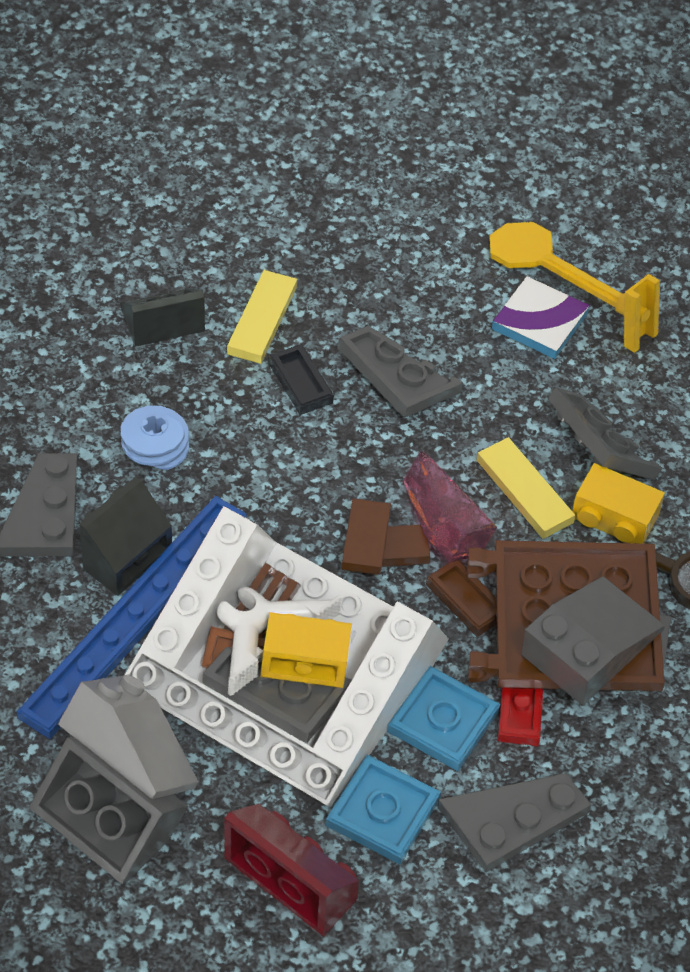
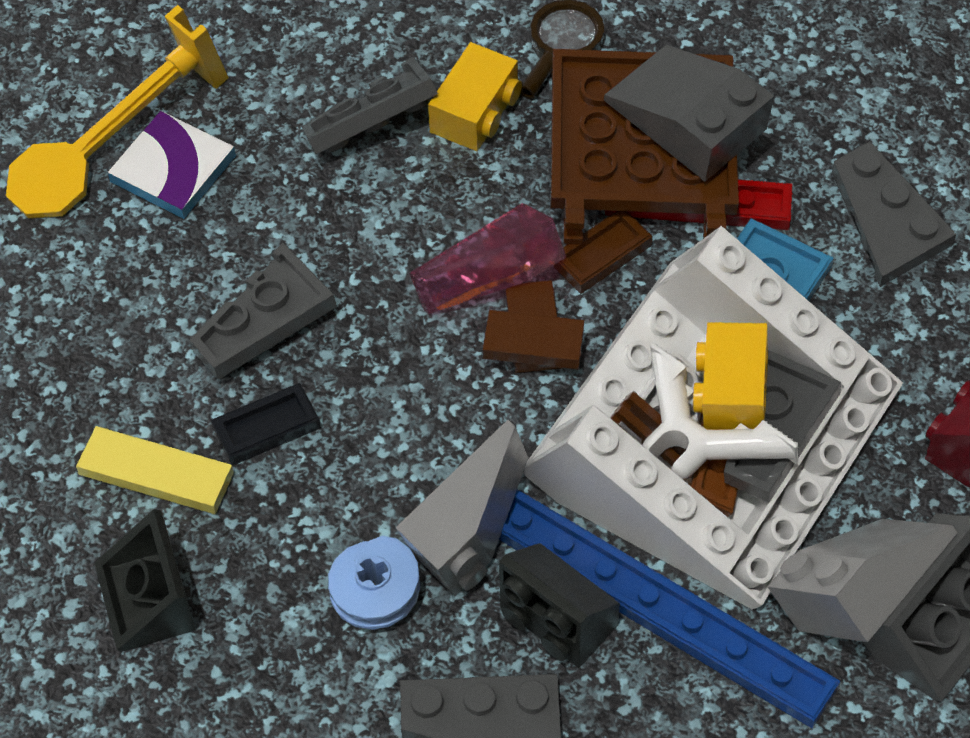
camera: 85 degrees left, 5 degrees up
dark azure tile [325,754,441,865] -> none
light yellow tile [476,437,575,539] -> none
none -> light grey slope [396,420,528,596]

